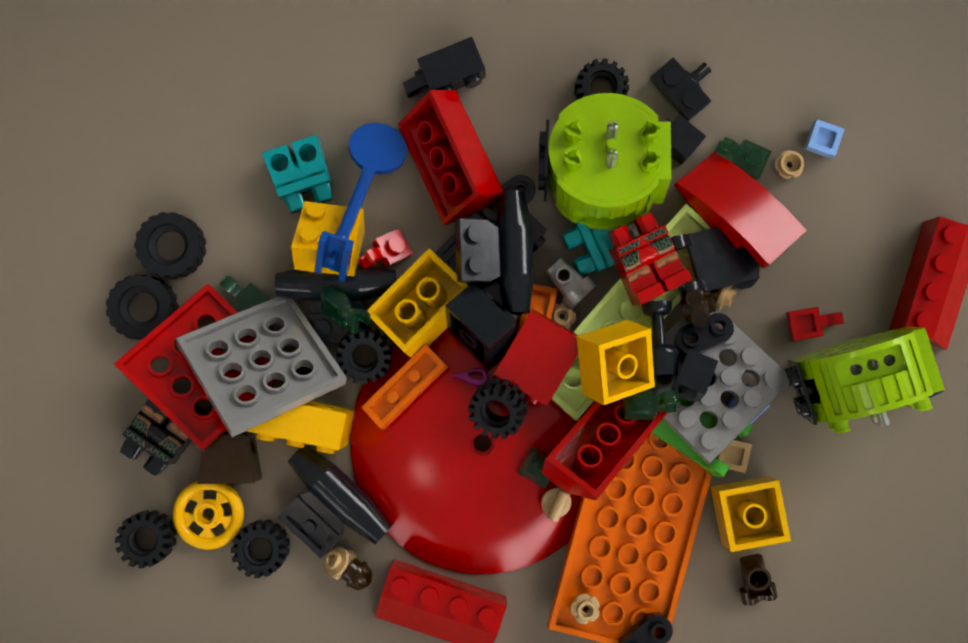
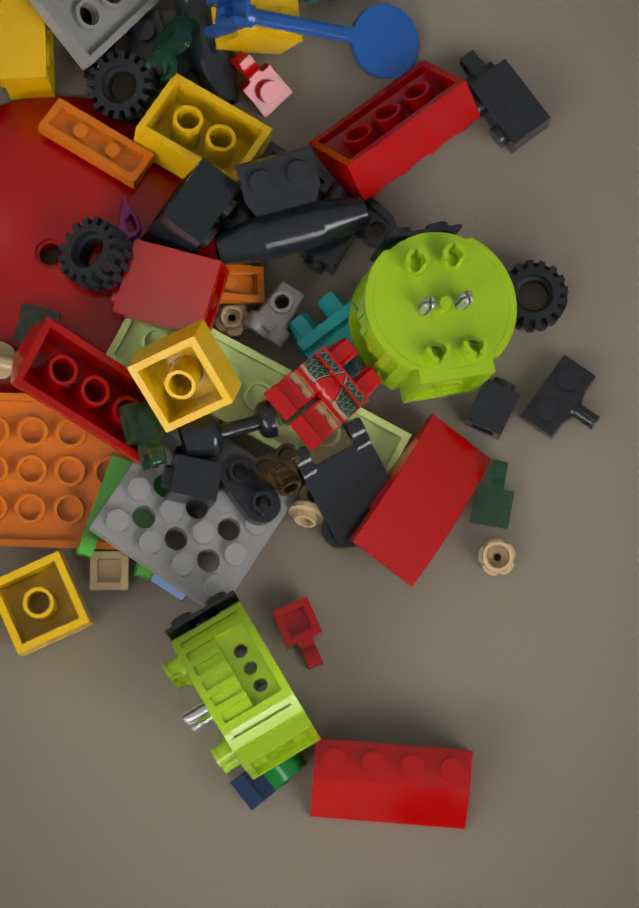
camera: 80 degrees right, 5 degrees down
light blue plate [804,119,845,159] -> none

